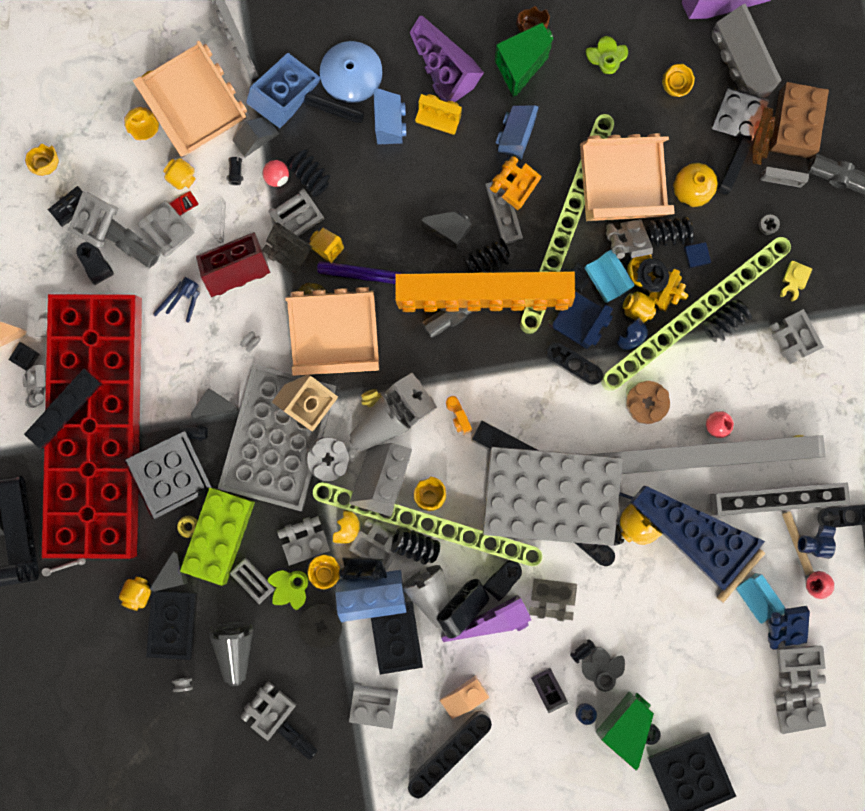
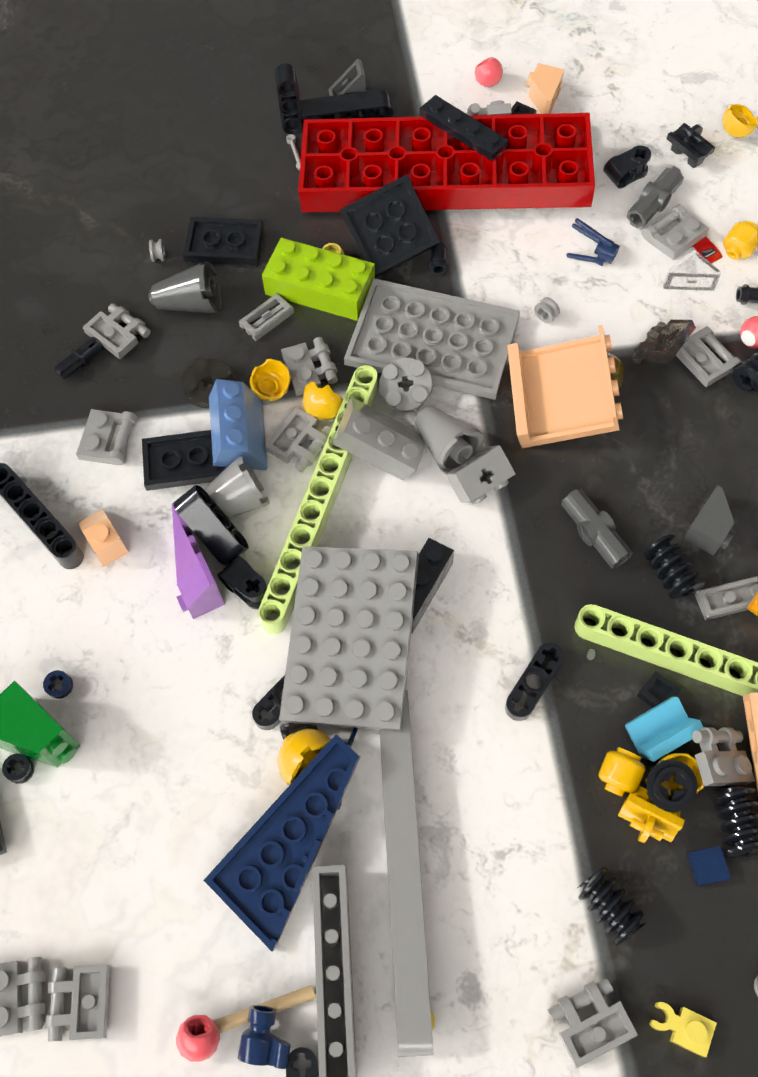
camera: 90 degrees right, 20 degrees down
light grey plate [68,191,118,248] -> none
yellow head [119,577,151,611] -> none
dark grey slope [150,551,188,592] -> none
dark grey slope [191,388,238,419] -> none
dark red slope [196,232,271,297] -> none
lime plate [267,570,309,610] -> none
tan slope [272,374,338,432] -> none
yellow slope [309,228,344,263] -> none
dark purple axle [317,261,401,284] -> none
black hinge [339,557,387,581] -> none
light yellow plate [361,389,382,407] -> none
black piece [391,527,440,565] -> none
light orange brick [396,272,575,312] -> none
yellow hair [414,476,446,511] -> none
light orange plate [446,396,472,436] -> none
clear smoke plate [529,578,577,622] -> none
dark grey slope [531,668,569,713] -> none
dark blue bracket [553,292,613,349] -> none
black piece [570,639,596,664] -> none
dark grey plate [582,647,625,692] -> none
yellowish green beam [601,237,791,391] -> none
dark blue hair [617,318,648,350] -> none
medium nougat plate [626,381,670,424] -> none
coral piece [706,411,734,438] -> none
tan bar [716,548,765,603] -> none
medium azure panel [736,573,786,624] -> none
dark blue plate [768,605,810,650] -> none

